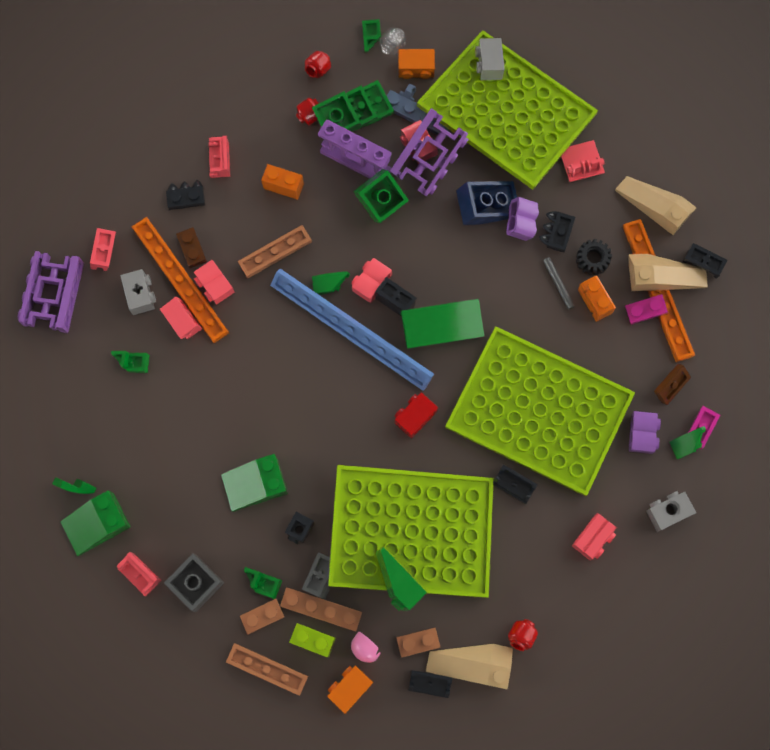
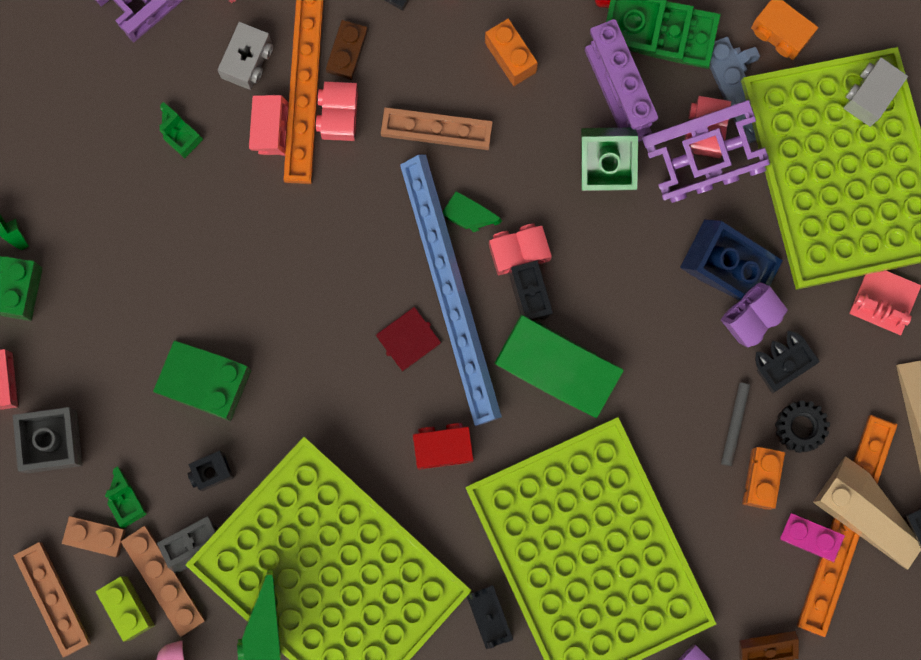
camera: 35 degrees right, 5 degrees up
none -> dark red piece [376,307,441,372]

